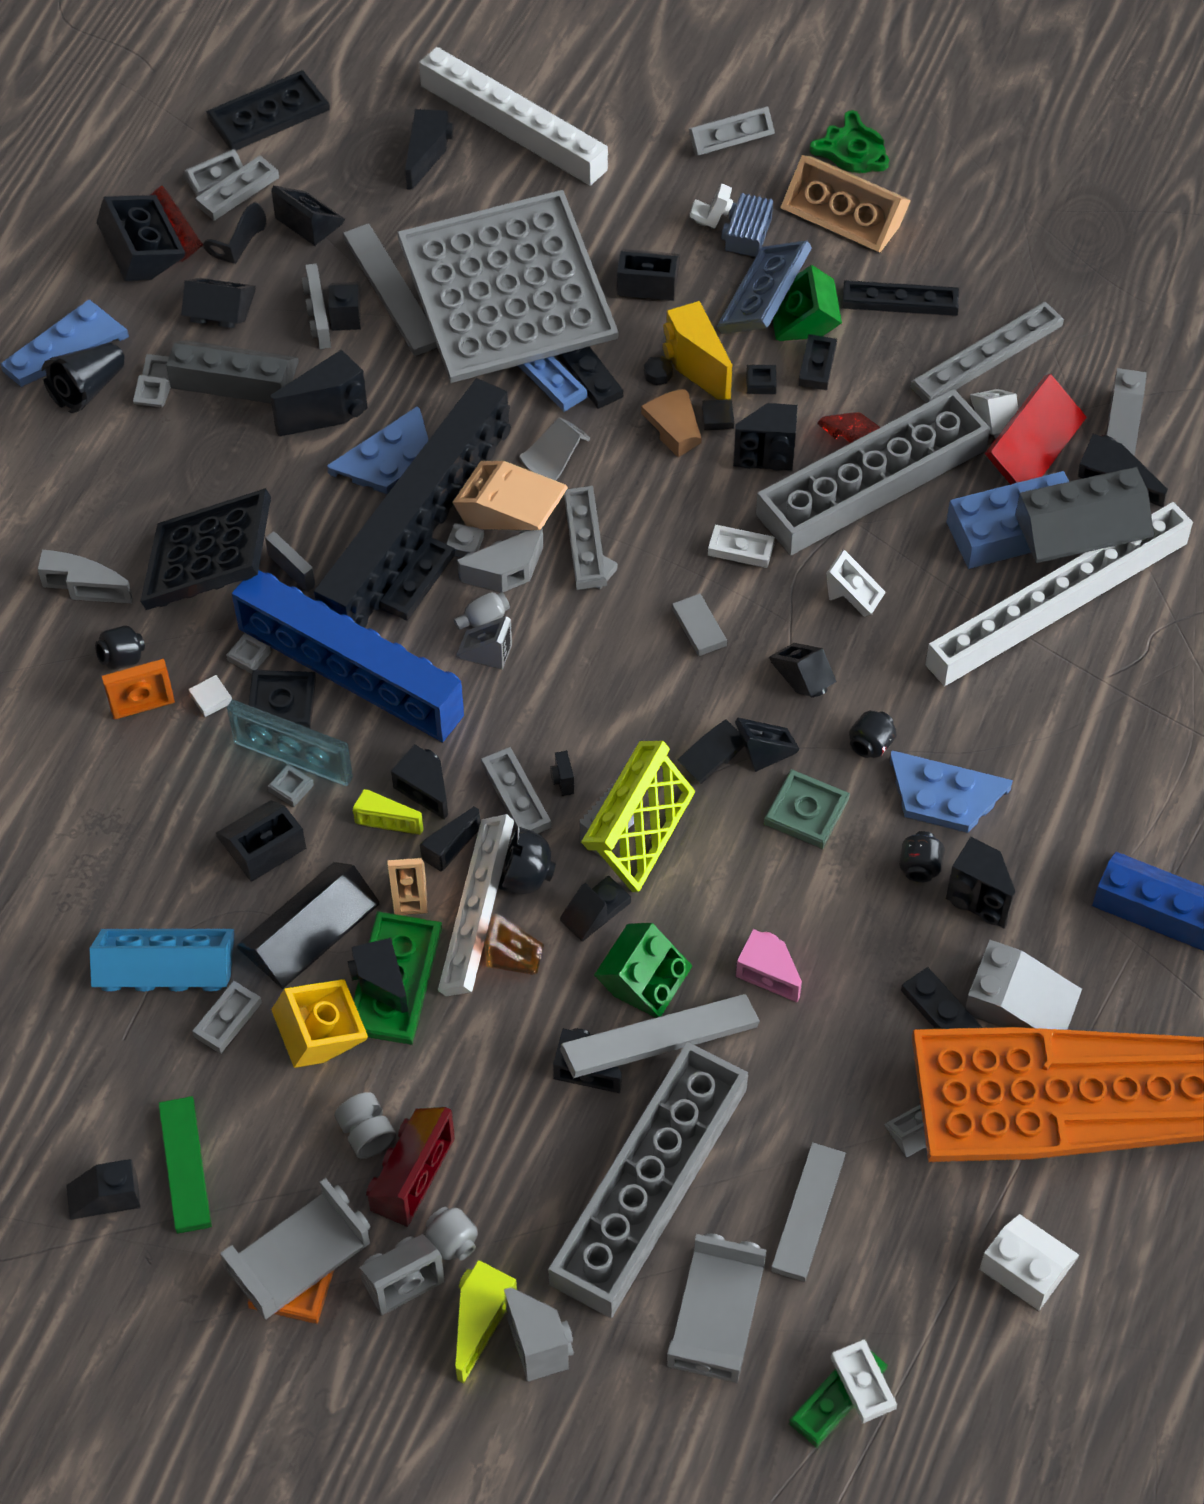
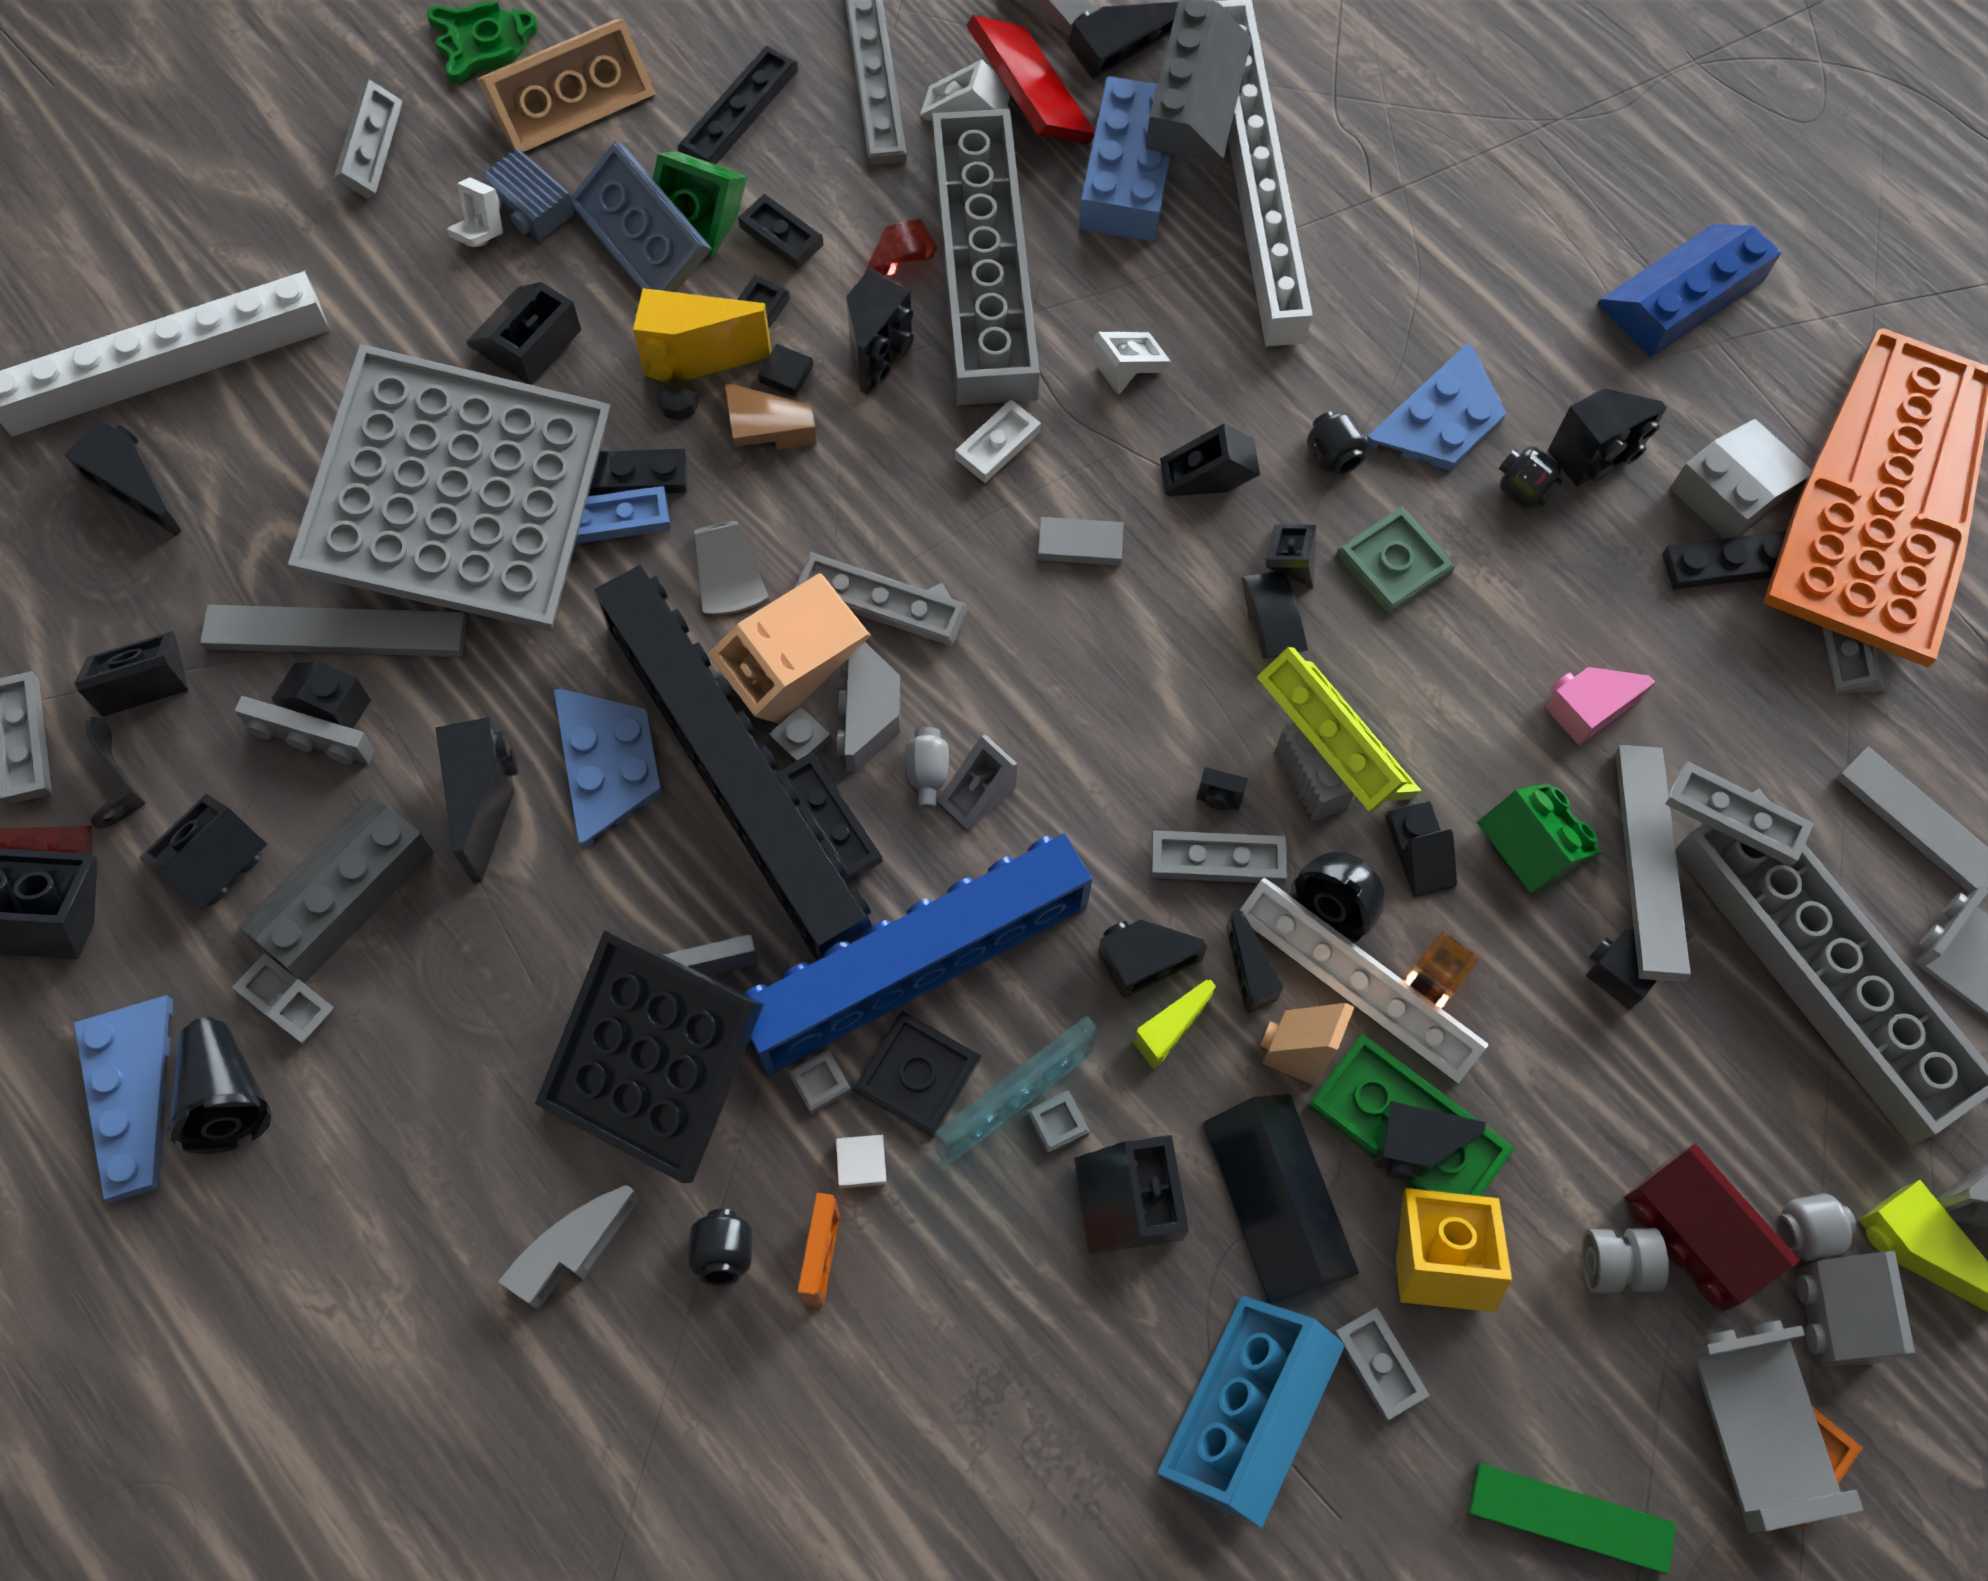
camera: 65 degrees left, 10 degrees up
none -> light grey plate [1664,761,1814,867]

